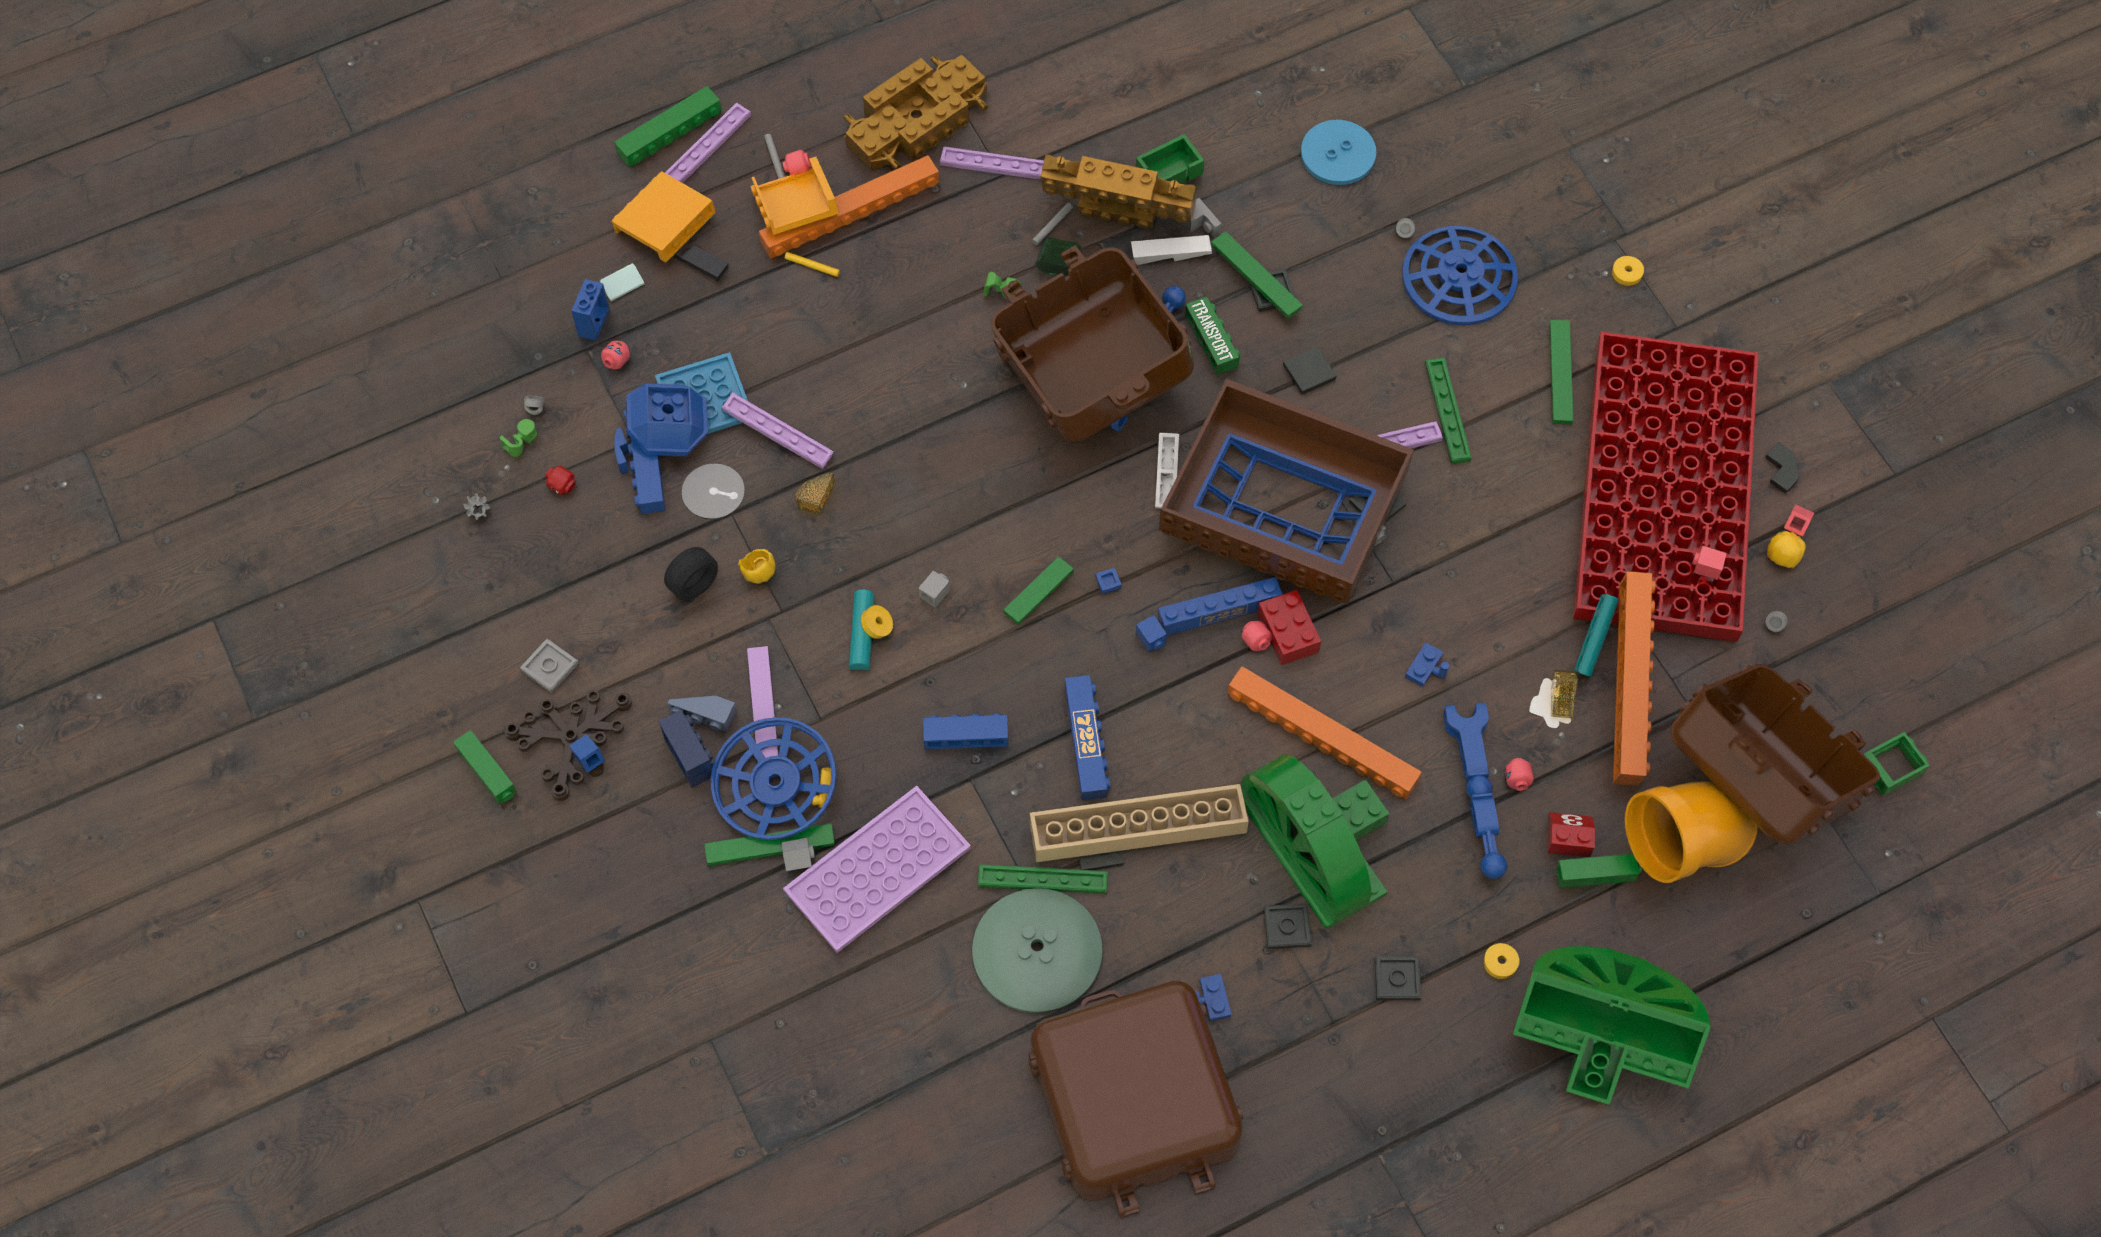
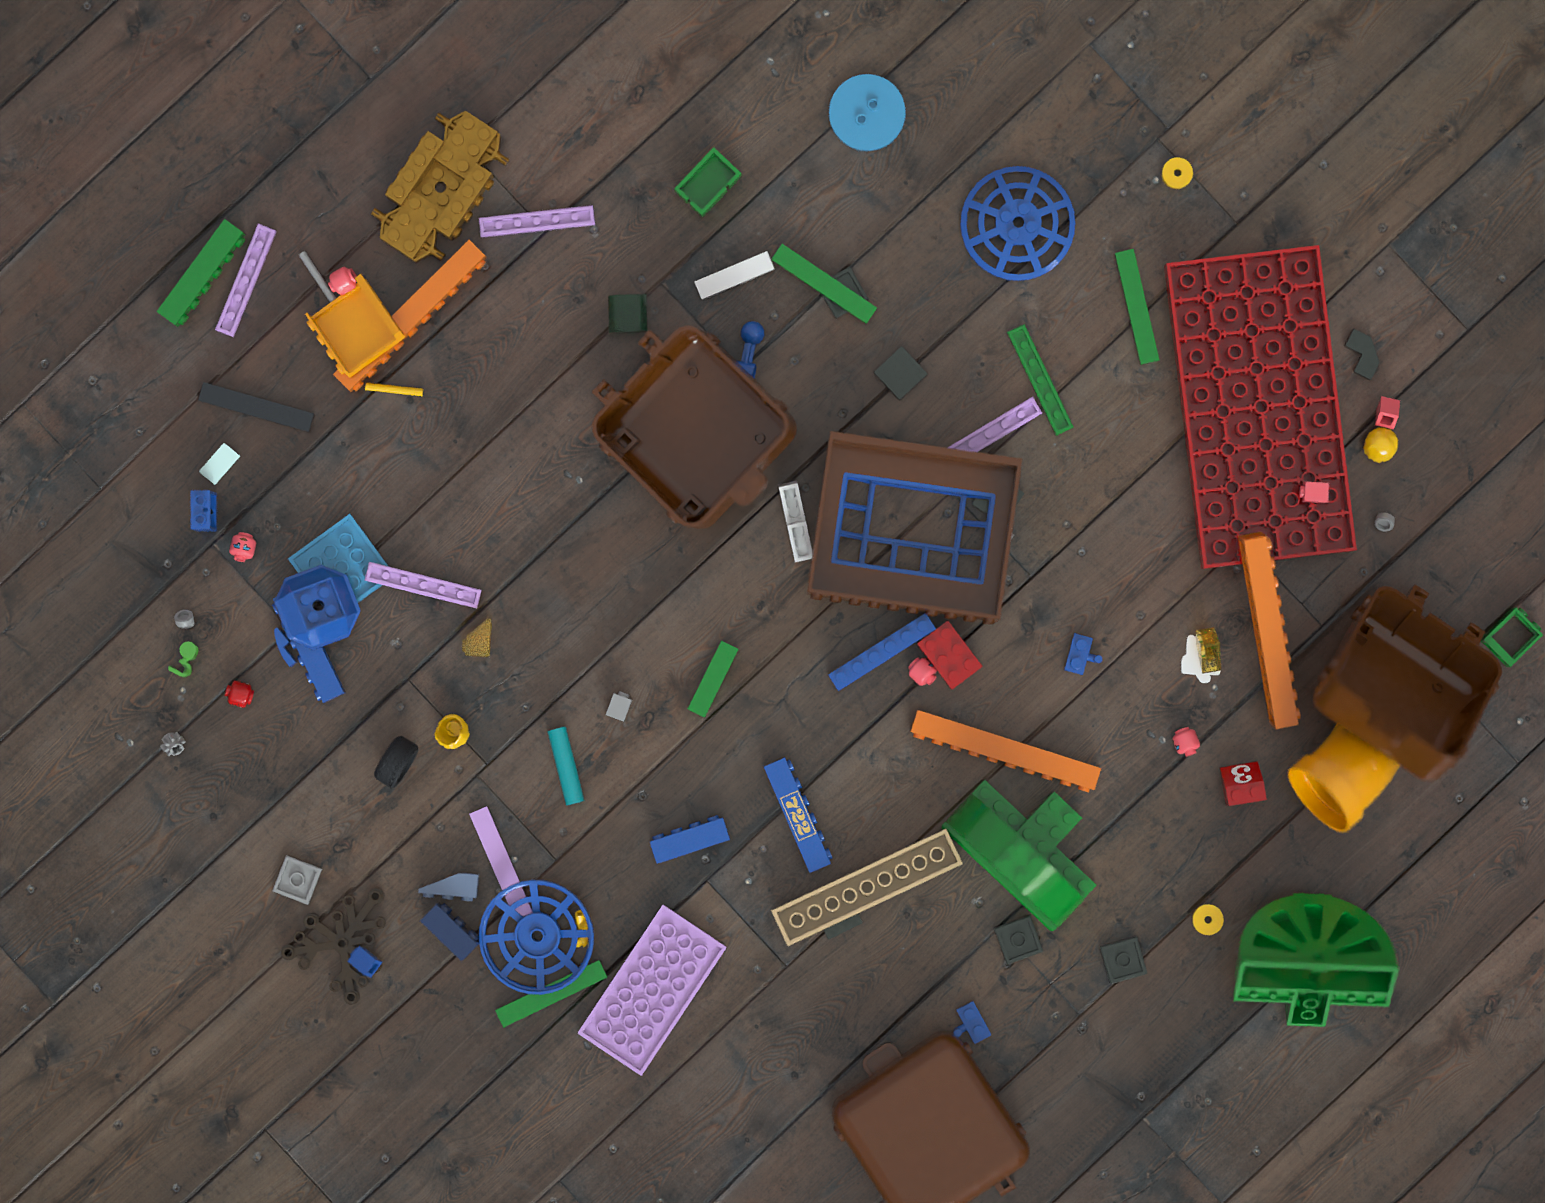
camera: 20 degrees left, 25 degrees up
green brick [453,730,517,805] -> none
light orange panel [611,171,716,263] -> none
light grey piece [682,464,745,518] -> none
light grey brick [782,838,815,871] -> none
yellow piece [861,605,893,639] -> none
sand green dish [972,888,1102,1013] -> none
green tile [978,864,1108,894] -> none
bright green leg [984,272,1022,299] -> none
light grey bar [1032,203,1073,246] -> none
pearl gold piece [1040,155,1196,229] -> none
blue plate [1095,568,1122,594] -> none
blue brick [1136,615,1167,652] -> none
green brick [1185,296,1240,375] -> none
light grey slope [1191,198,1221,238] -> none
light grey tile [1396,218,1415,238] -> none
blue piece [1443,702,1507,879] -> none
green brick [1556,854,1642,888] -> none
teal brick [1574,594,1620,677] -> none

